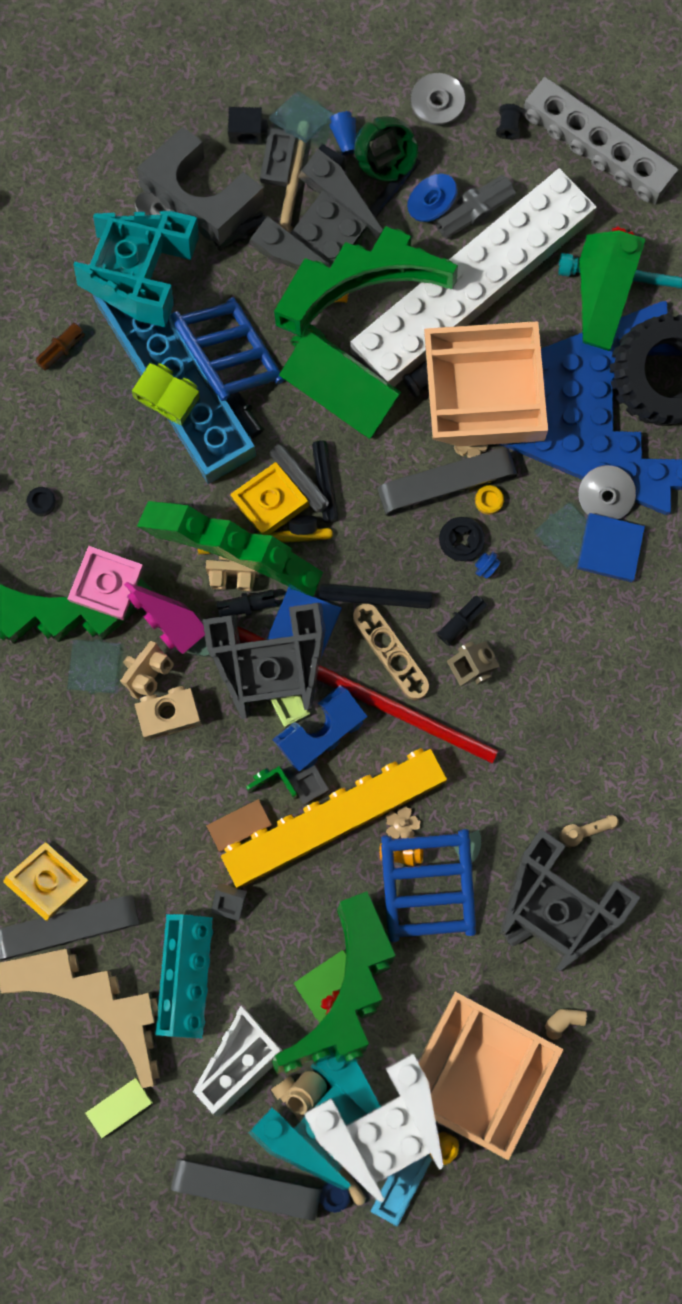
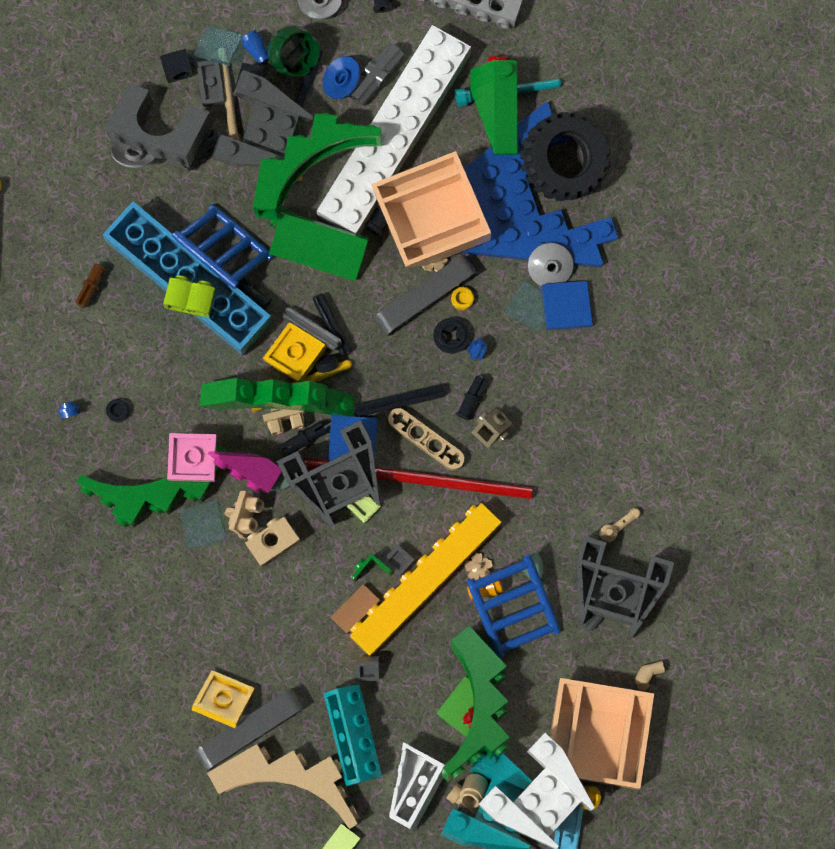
camera: 20 degrees left, 0 degrees up
teal wedge [73,211,199,327] -> none
blue arch [272,685,367,771] -> none

